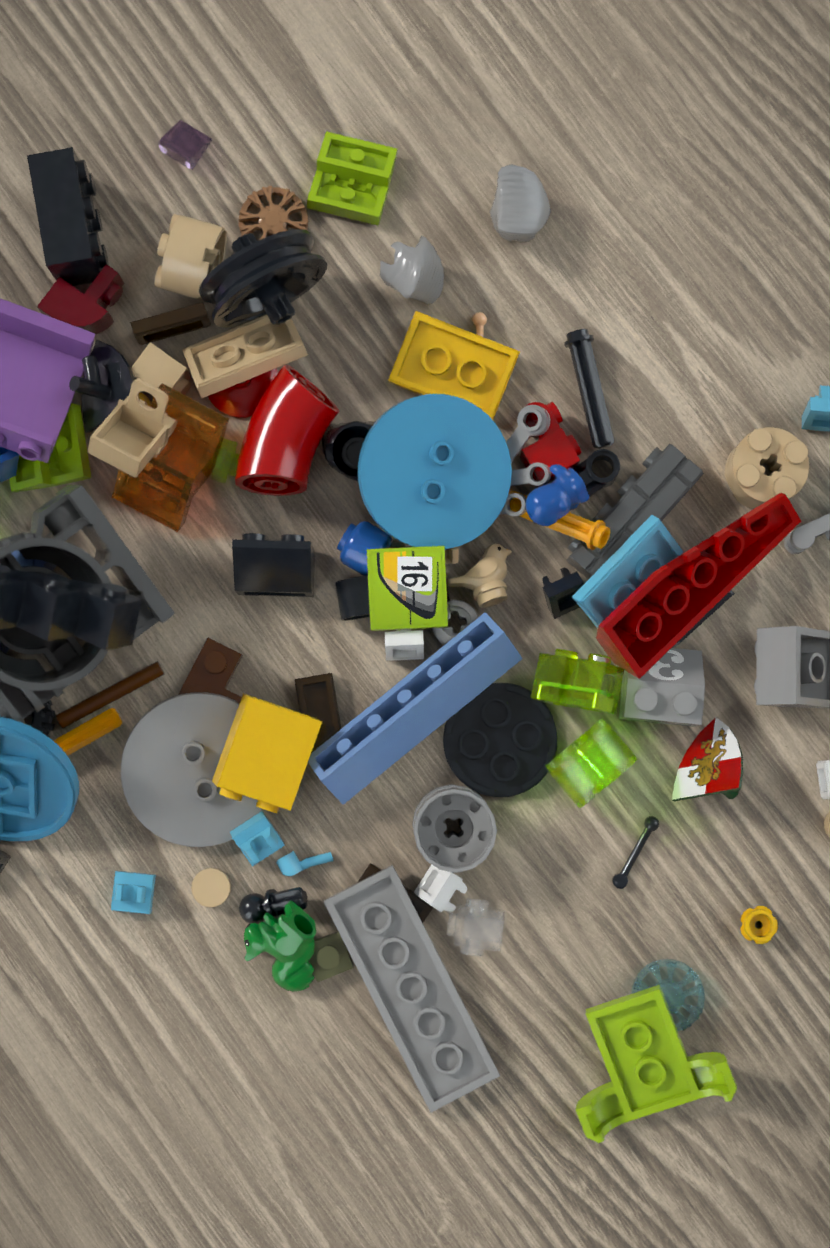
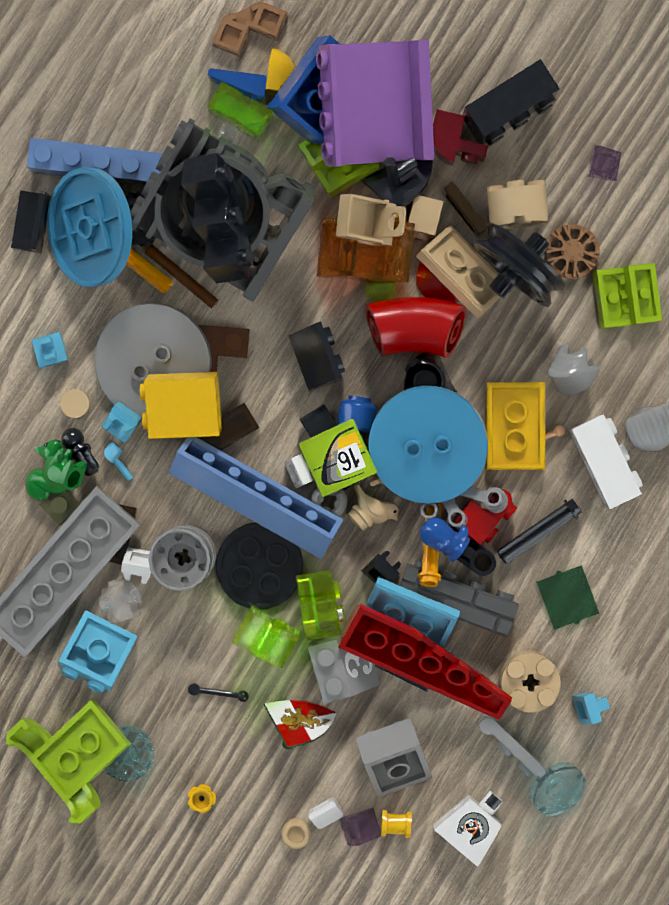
camera: 70 degrees right, 5 degrees up
none -> medium azure plate [58,610,138,693]
none -> clear green piece [536,565,599,630]
none -> white brick [569,414,643,509]

